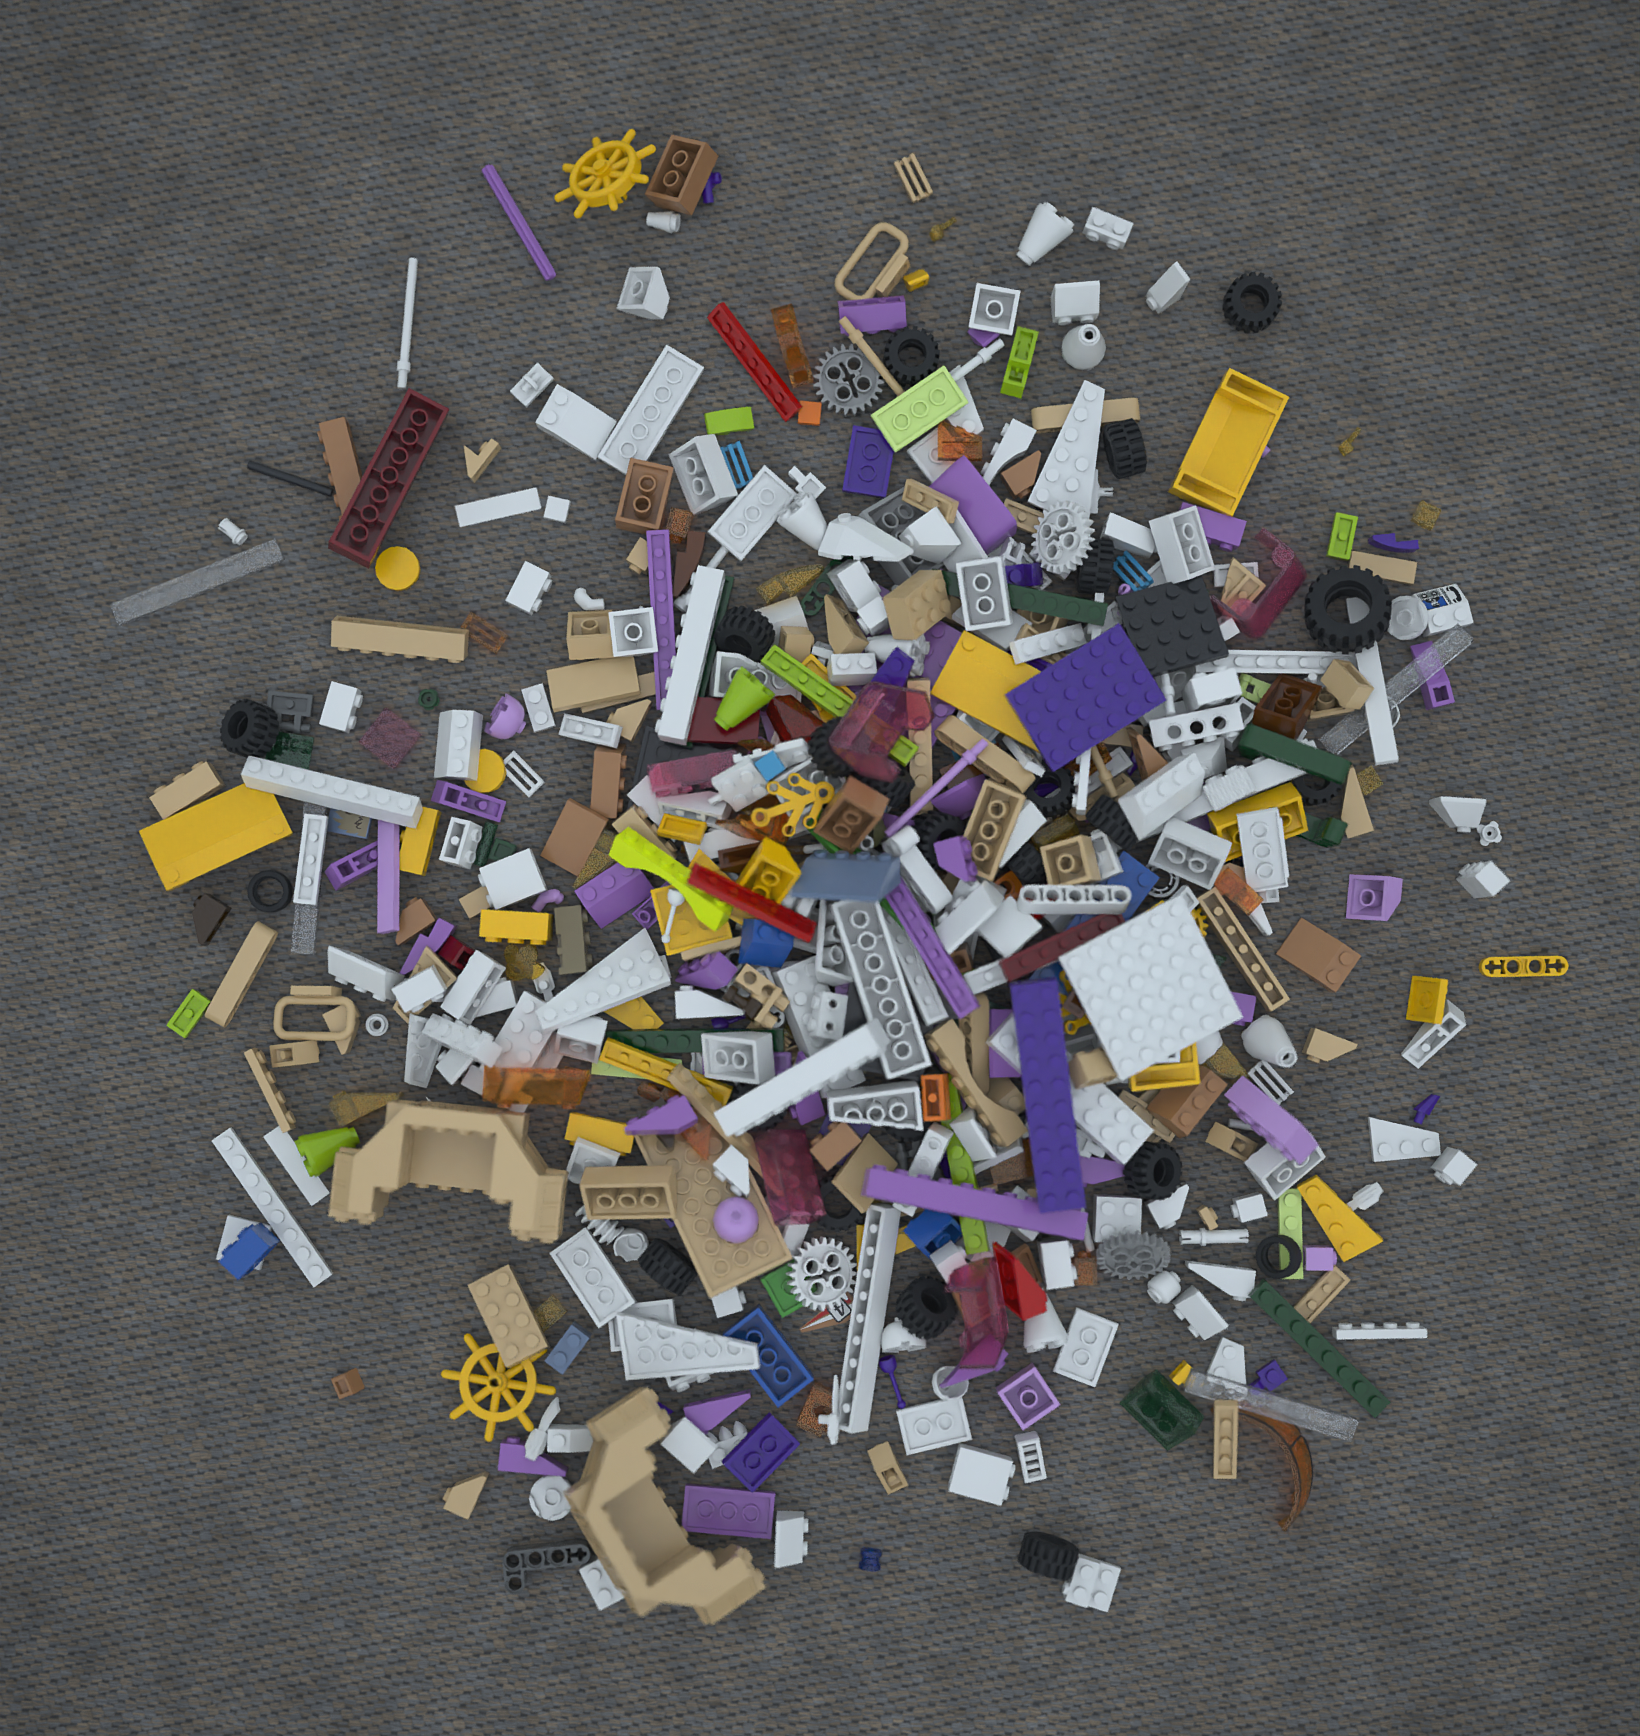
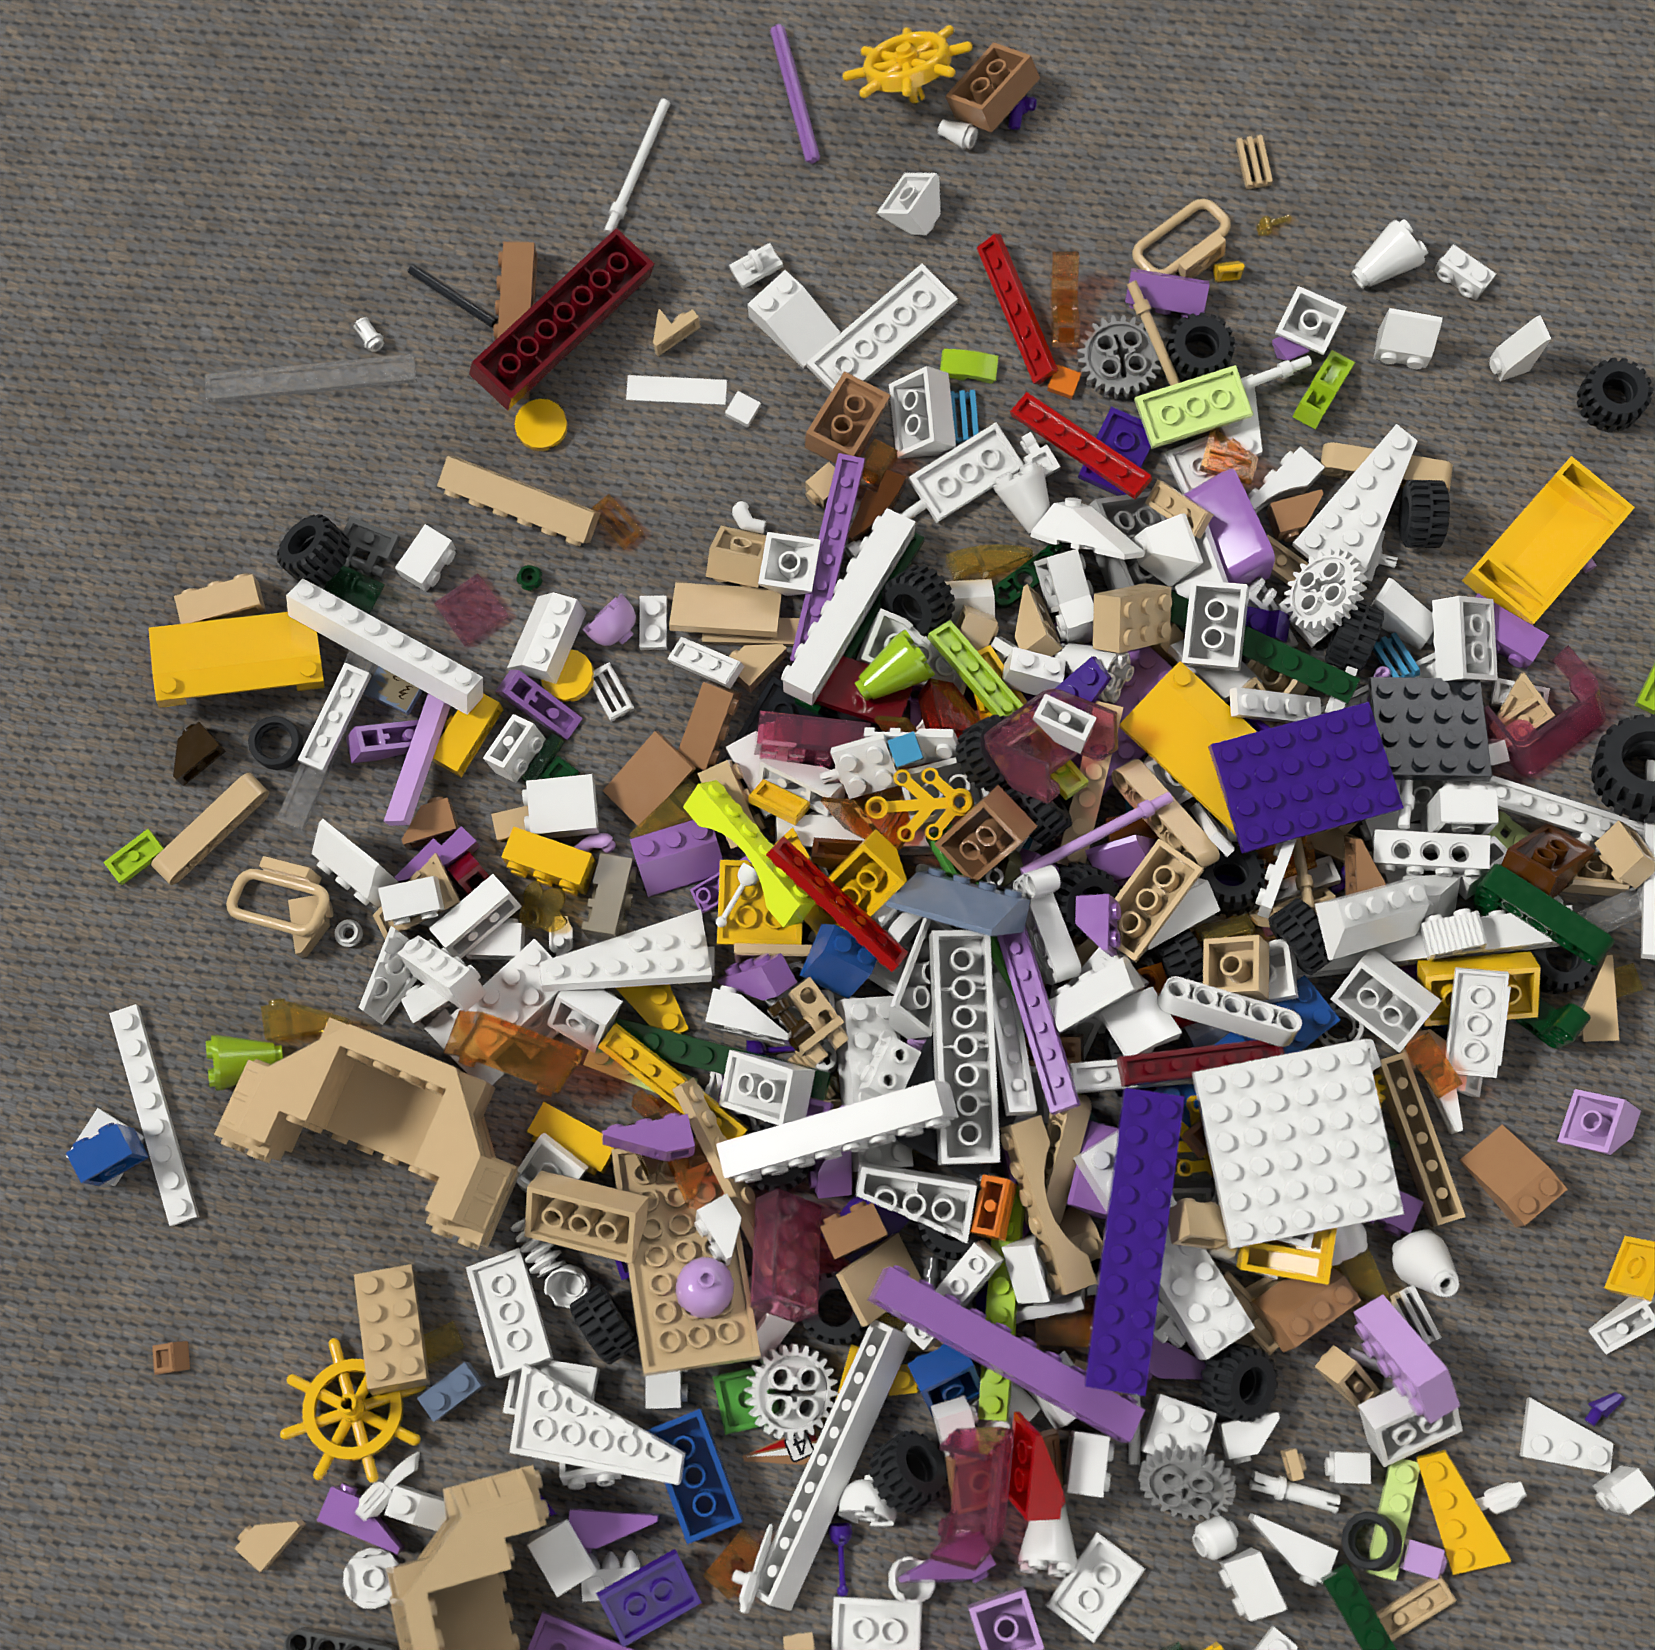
camera: 20 degrees right, 10 degrees down
tan plate [244,1048,296,1133] -> none
white sticker [264,1126,329,1206] -> none
tan slope [270,1041,319,1068] -> none
white brick [505,561,552,615] -> none
white cone [1061,324,1106,370] -> none
clear orange brick [1072,1251,1097,1286] -> none
tan slope [1302,1028,1358,1064] -> none
none -> red plate [1010,392,1152,500]
none -> white slope [1033,694,1097,754]

